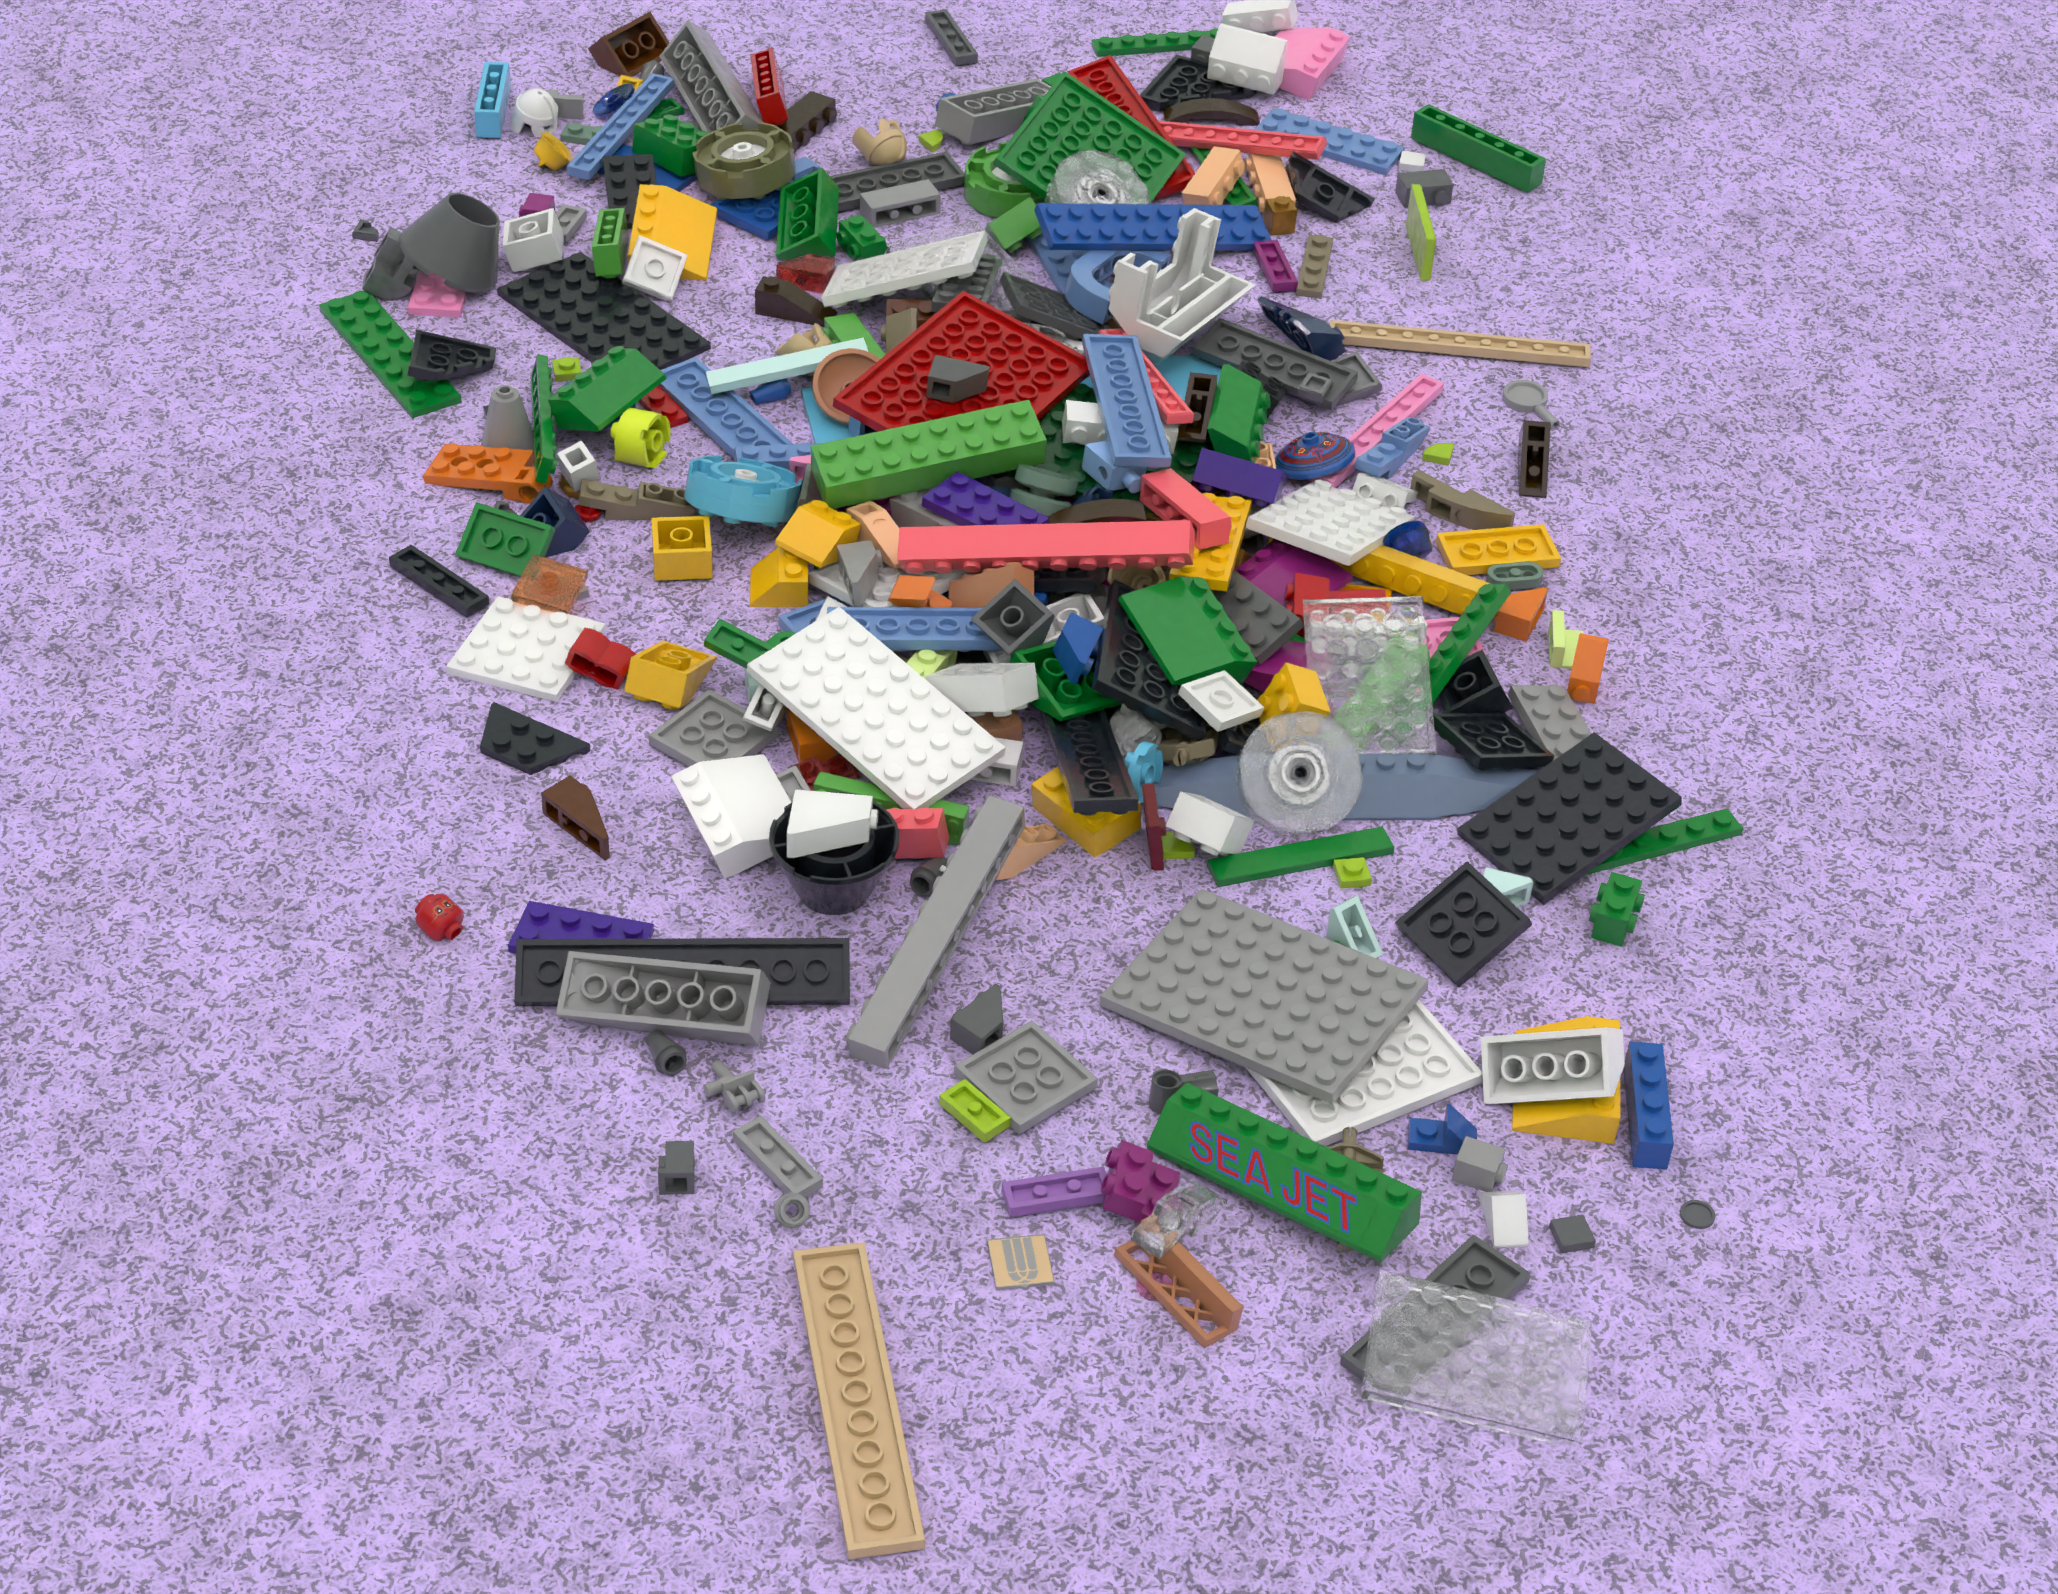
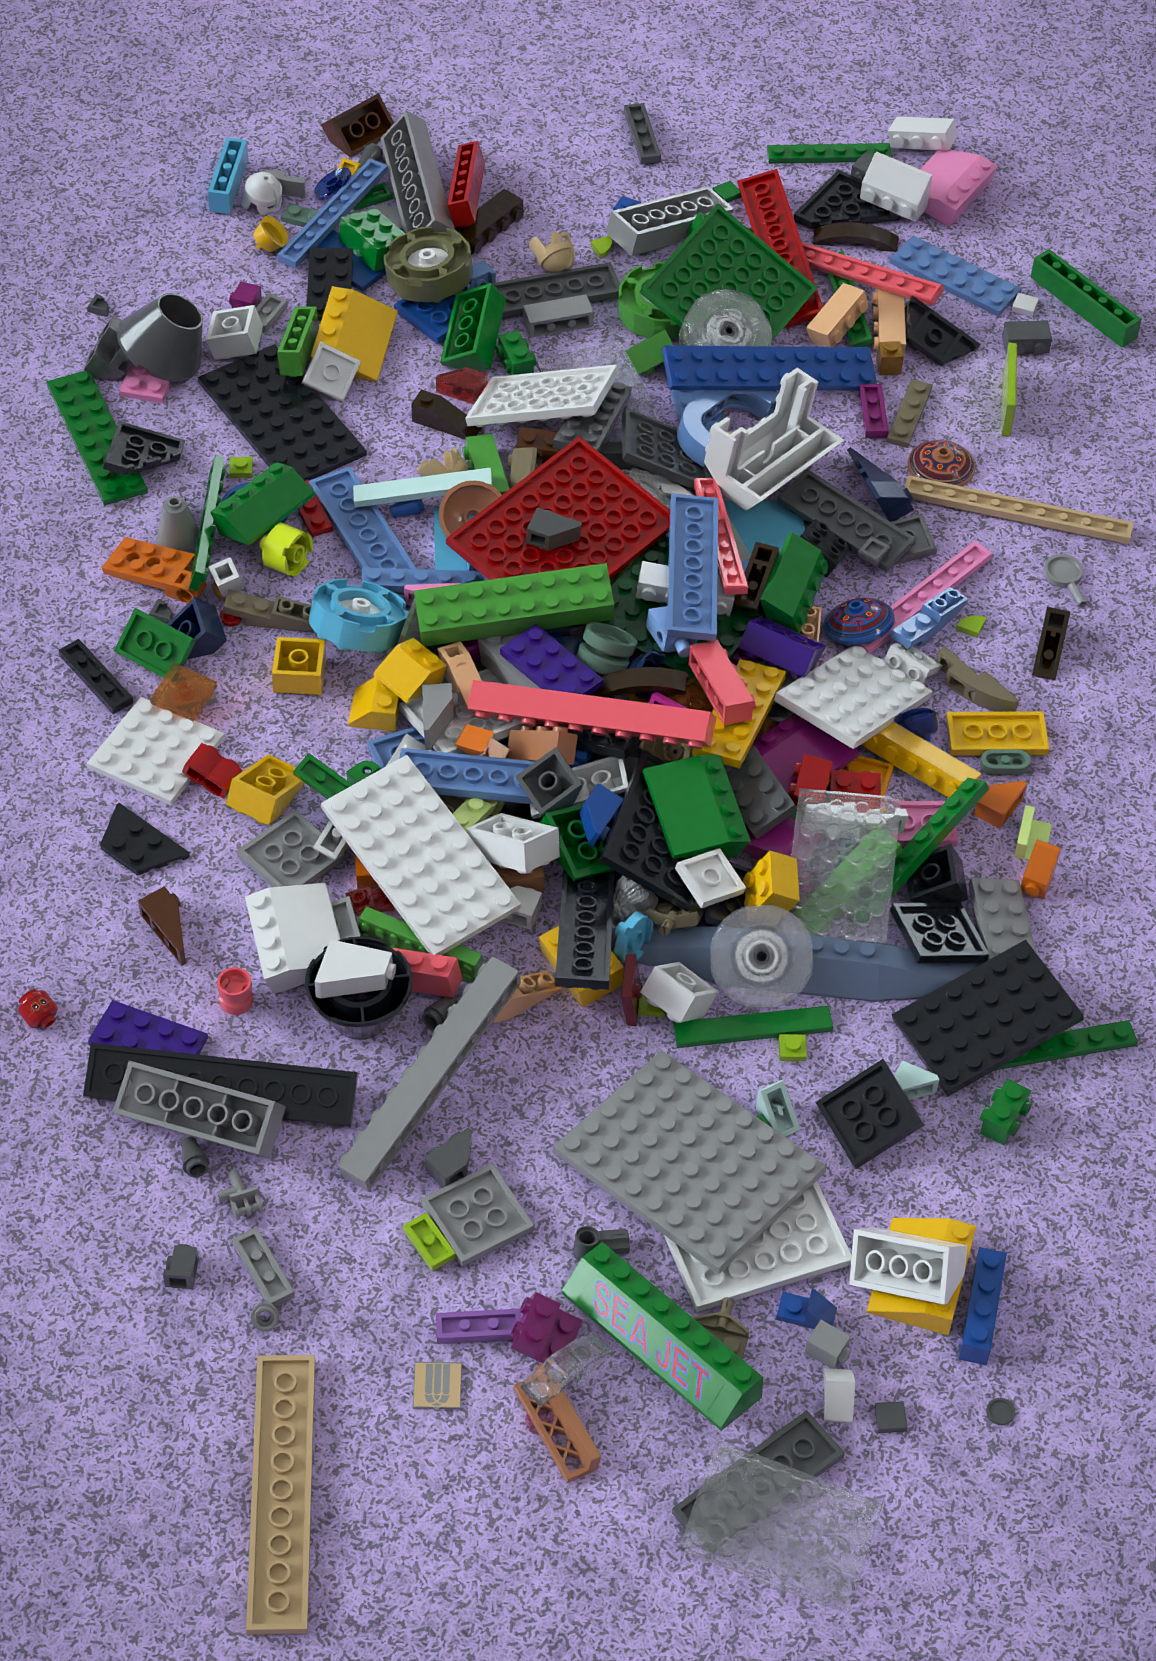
camera: 10 degrees right, 10 degrees up
none -> coral wheel [217,967,254,1015]
none -> dish [908,440,976,486]

